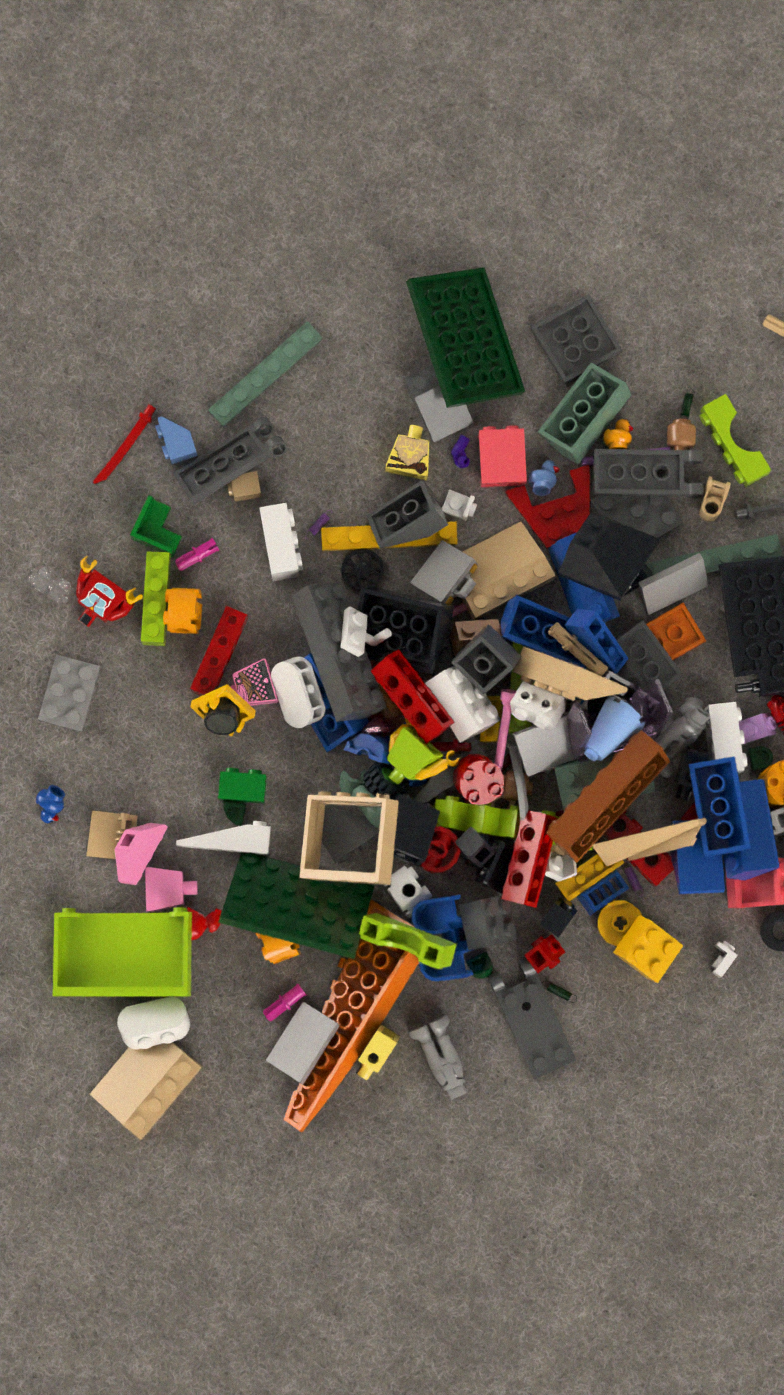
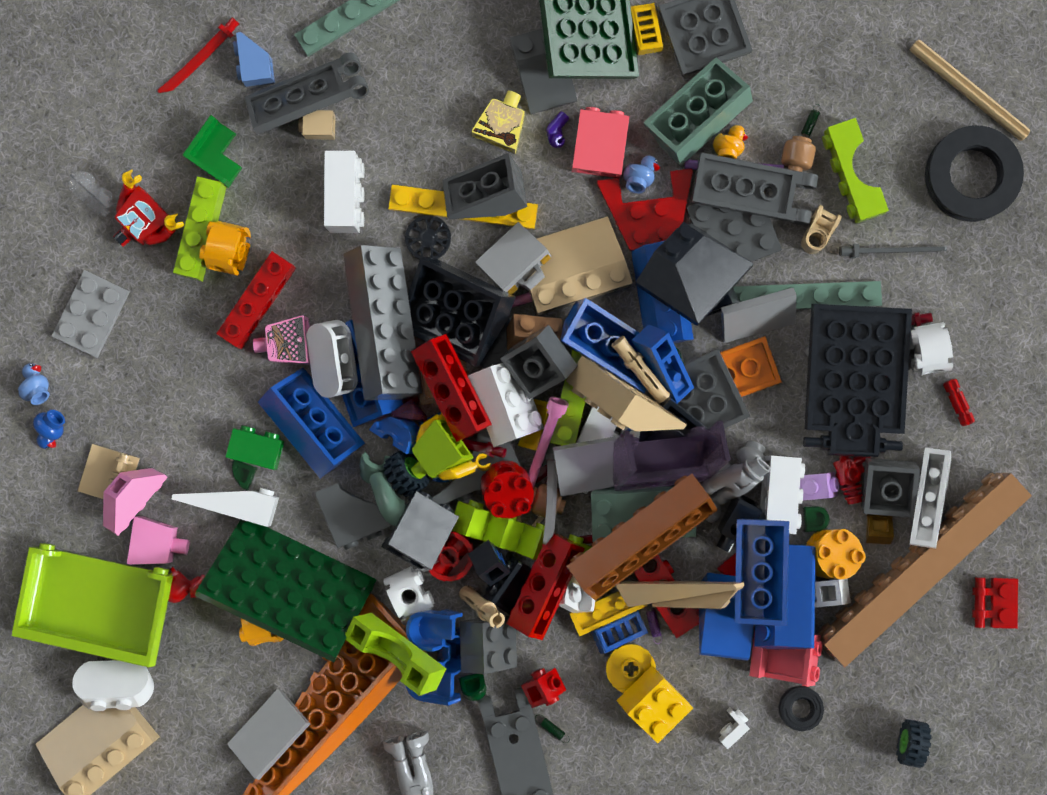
camera: 15 degrees right, 5 degrees up
dark pink axle [175,538,219,571] -> none
piece [191,684,256,737] -> none
dark pink axle [263,984,306,1021] -> none
tan window [300,791,399,885] -> none
medium lavender piece [306,510,332,539] -> none
white plate [340,606,392,657] -> none
light yellow torso [356,1024,400,1080] -> none
white bracket [442,489,477,521] -> none
white brick [510,681,565,731] -> none
black brick [540,897,578,938] -> none
light blue cone [583,696,645,761] -> none
none -> medium blue animal [18,363,50,405]
none -> blue slope [258,368,365,479]
none -> tan pin [459,585,505,628]
none -> yellow slope [631,3,663,55]

